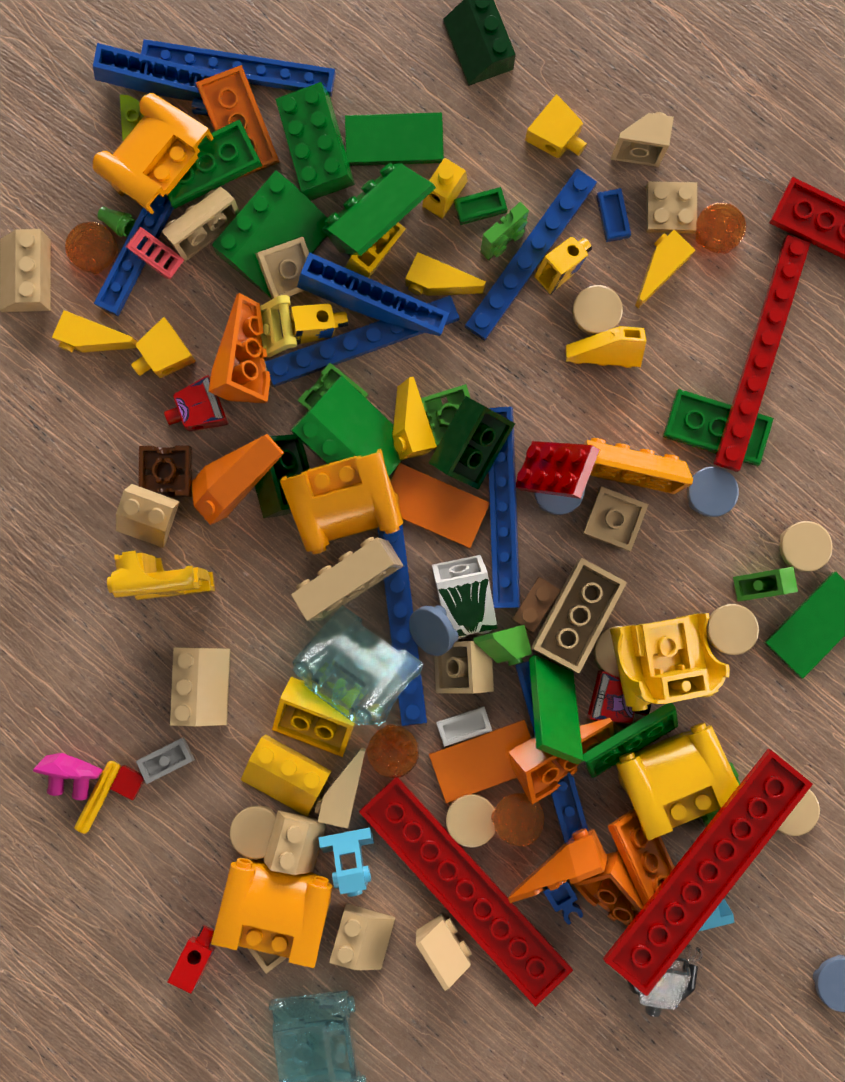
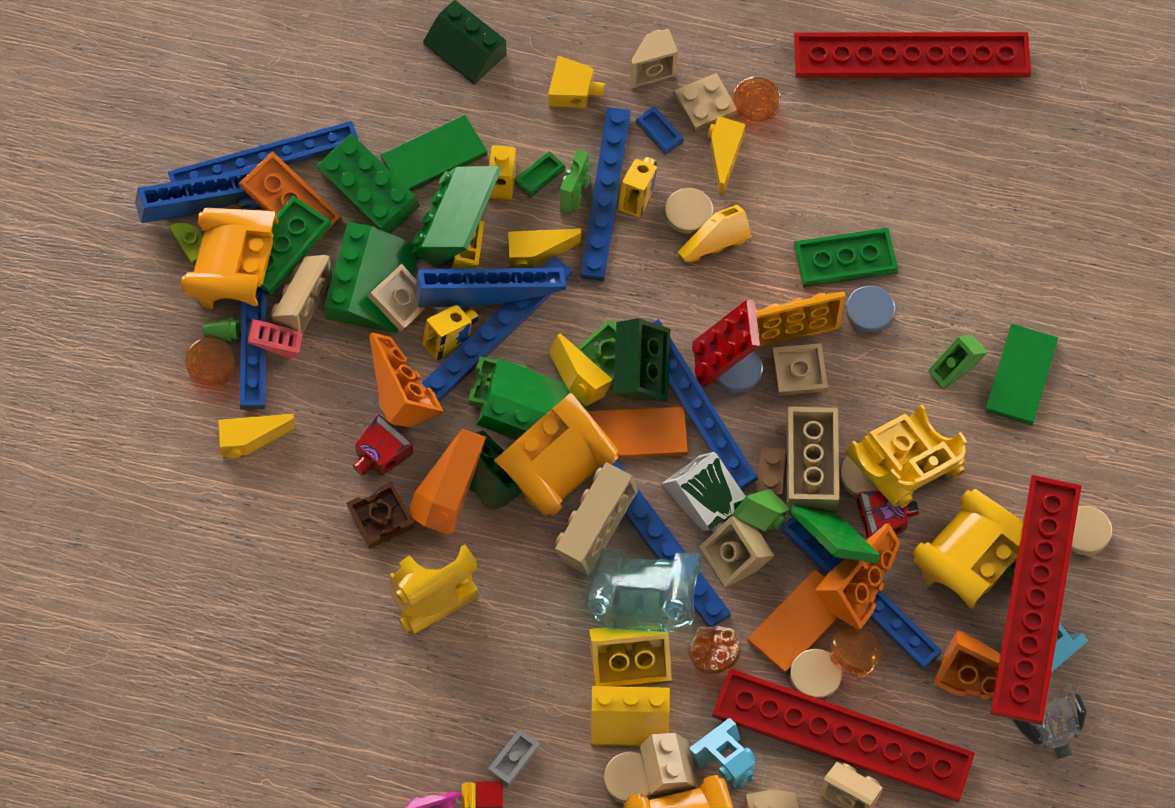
camera: 30 degrees left, 20 degrees down
tan slope [0,229,51,312] -> none
tan slope [116,484,180,548] -> none
yellow torso [131,317,196,378] -> none
tan slope [170,647,230,726] -> none
light yellow plate [260,295,297,358] -> none
tan slope [315,748,366,829] -> none
sand blue tile [409,605,459,656] -> none
white tile [436,706,492,747] -> none
orange wedge [508,828,608,903] -> none
blue plate [543,880,583,925] -> none
green tile [583,703,678,778] -> none
orange tile [608,808,674,906] -> none
tan tile [706,604,759,655] -> none
red plate [713,235,811,472] -> none
tan tile [779,521,833,572] -> none

